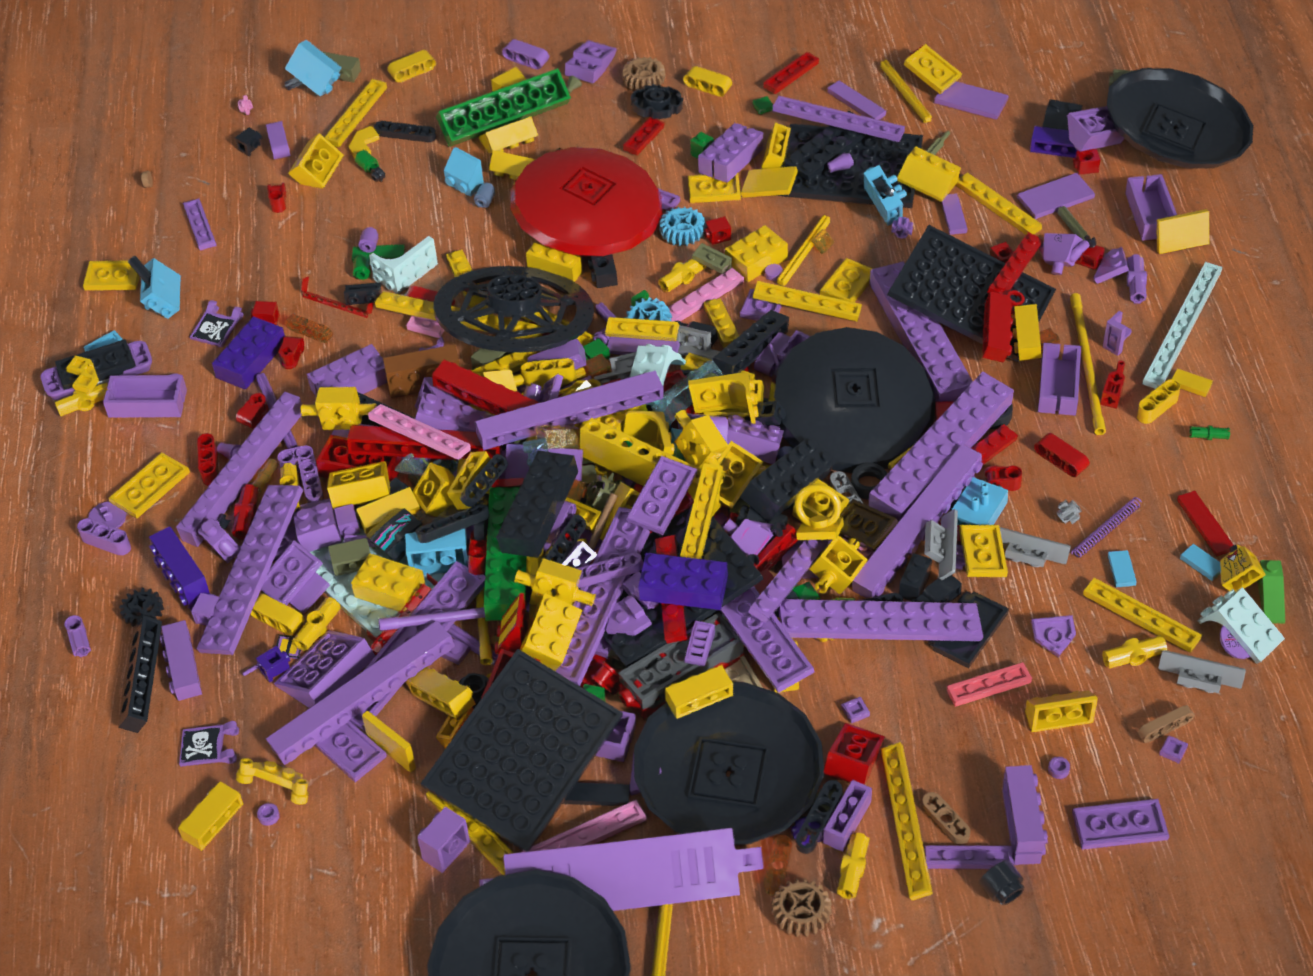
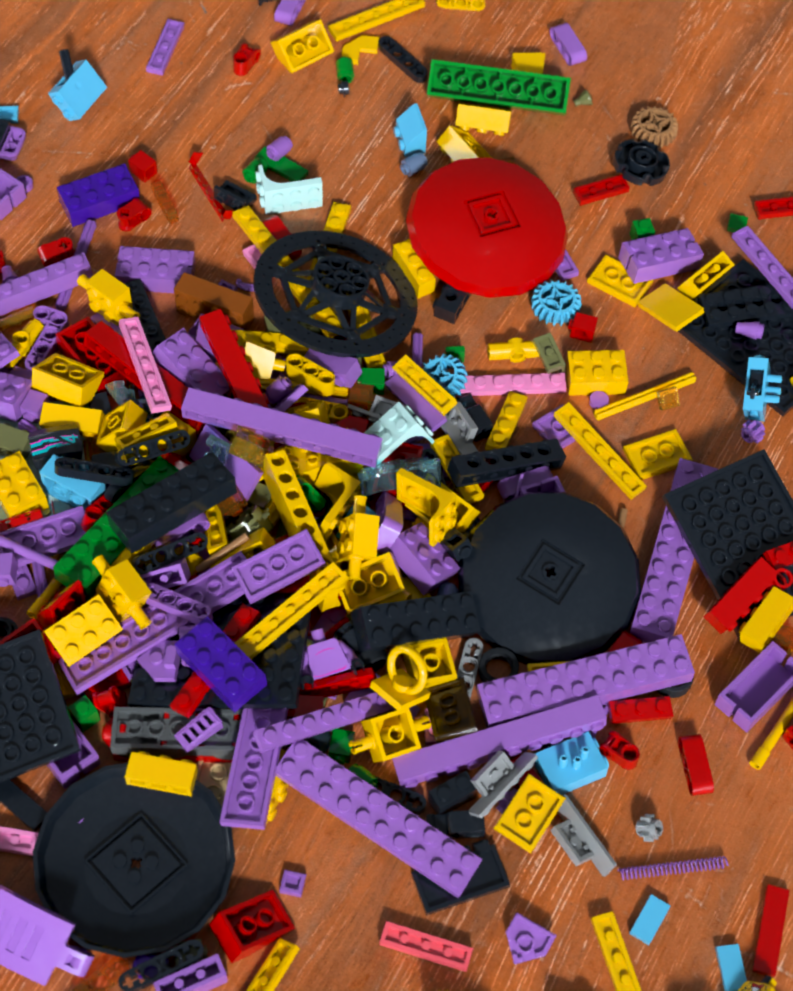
camera: 30 degrees right, 10 degrees up
yellow plate [83,260,141,291] -> none
flag [190,300,244,347] -> none
medium lavender slope [565,40,617,83] -> none
yellow beam [683,66,732,97] -> none

